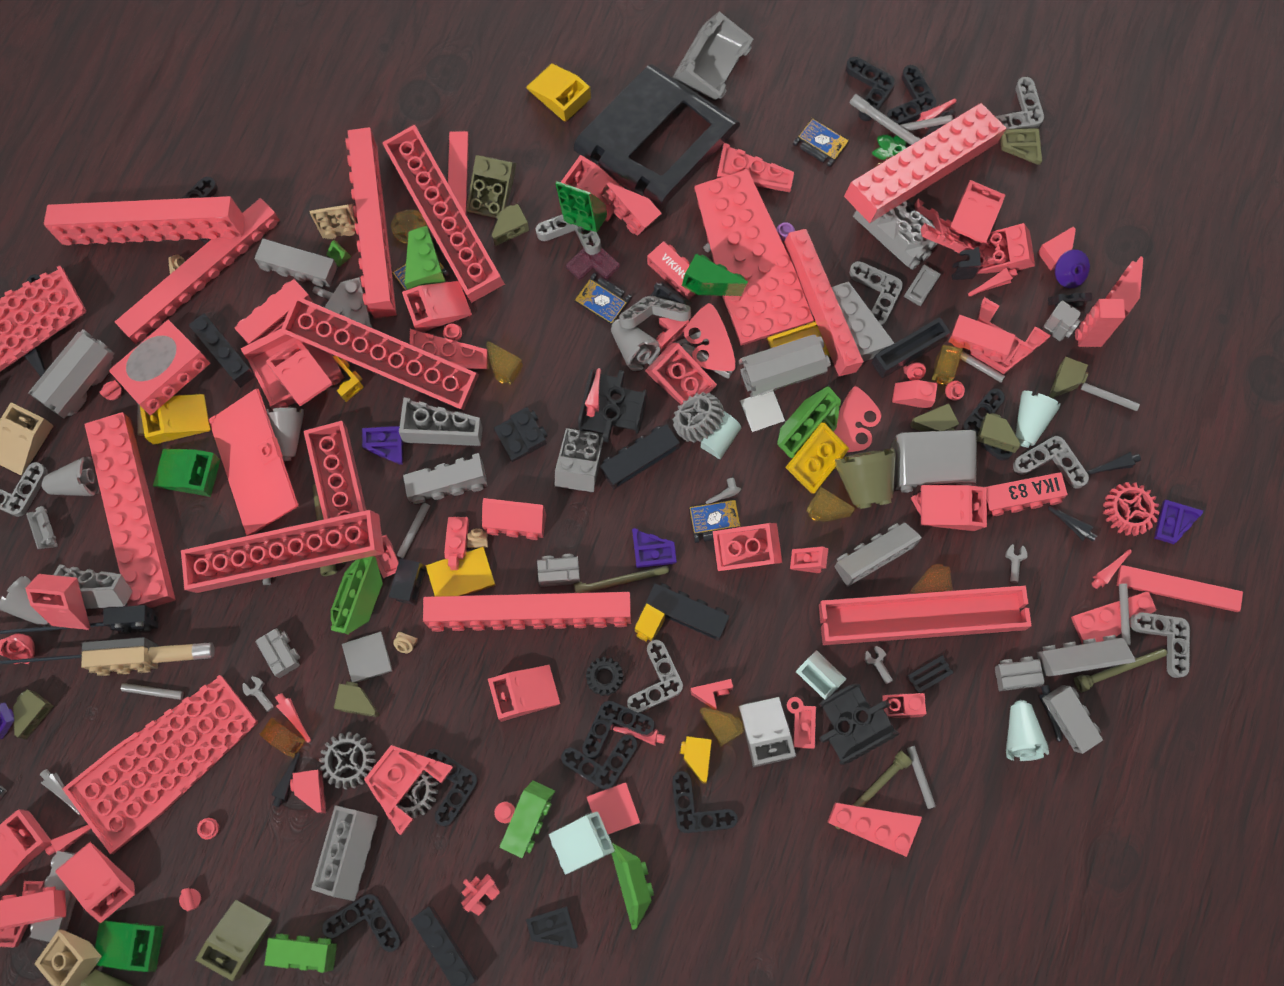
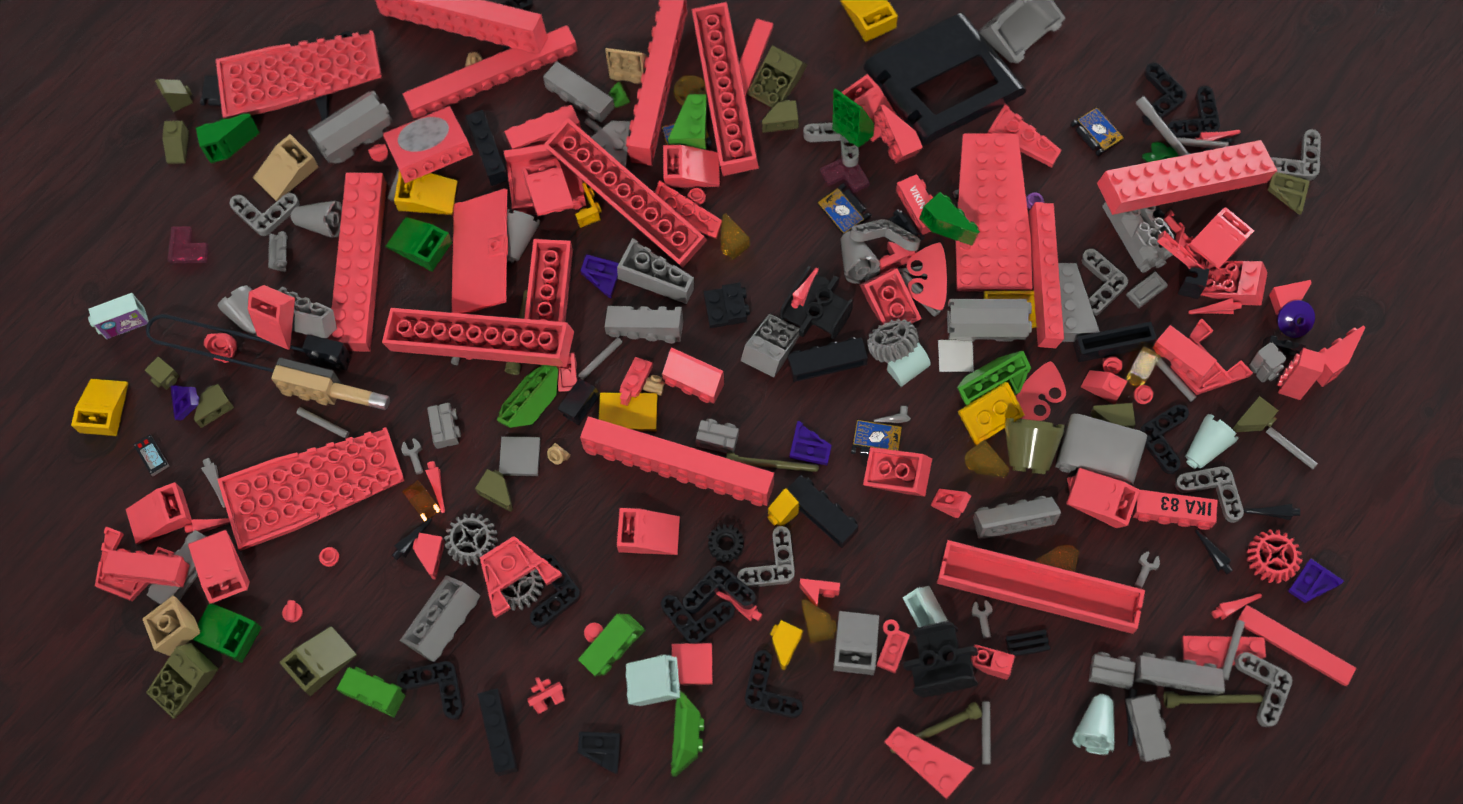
camera: 20 degrees right, 5 degrees down
olive slope [976,413,1020,453] -> none

